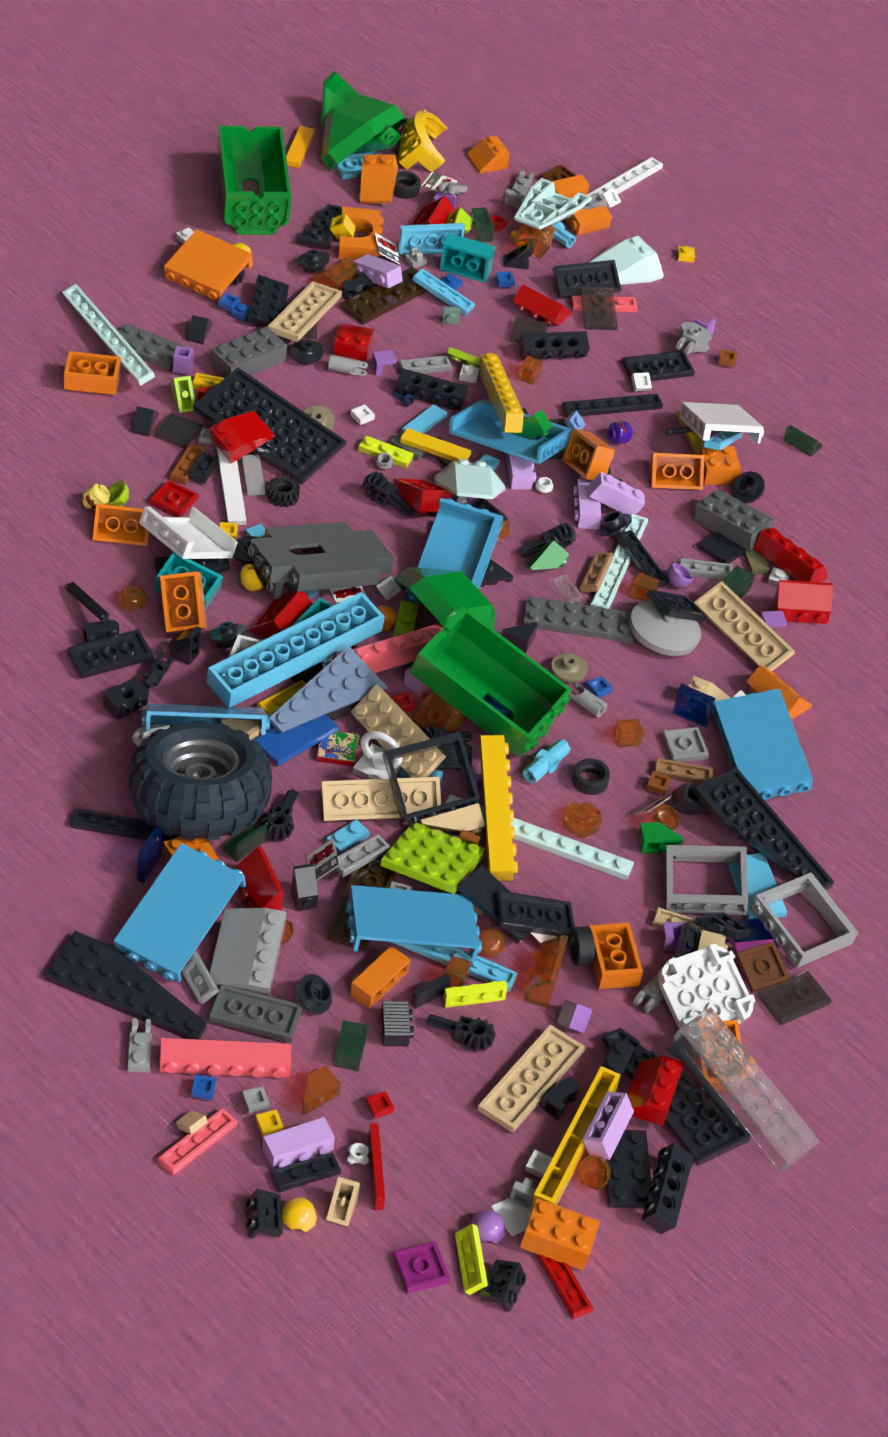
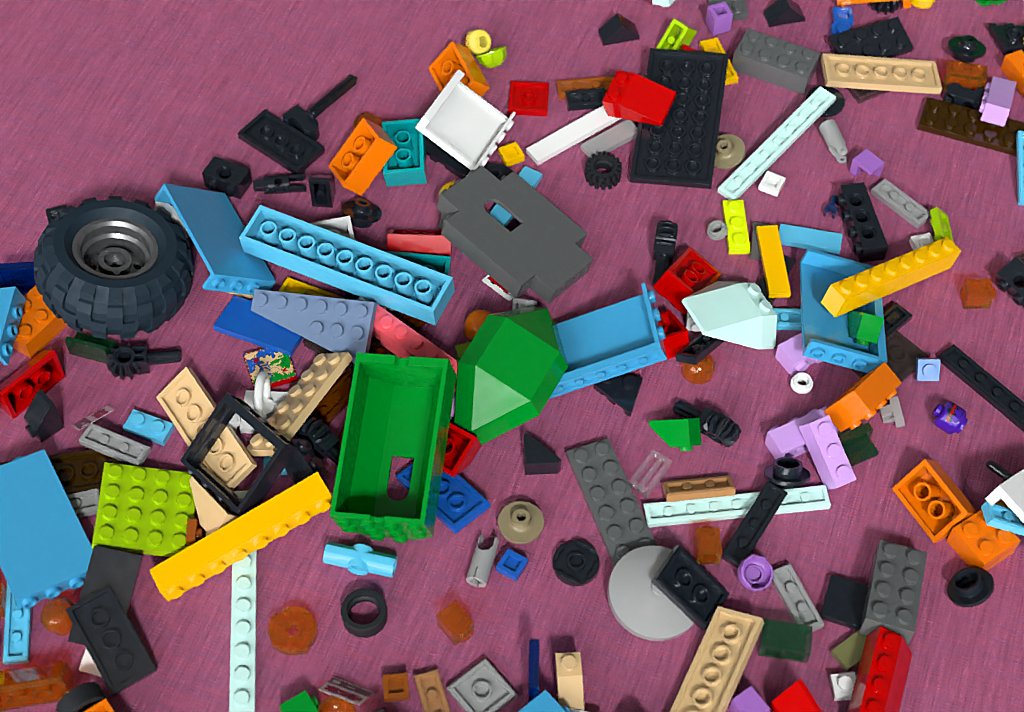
camera: 70 degrees right, 10 degrees up
clear smoke tile [154,413,202,449] -> none
red slope [333,323,374,362] -> none
sand green plate [442,306,460,325] -> none
none -> black tile [552,540,600,586]
none -> light aqua tile [718,86,836,200]

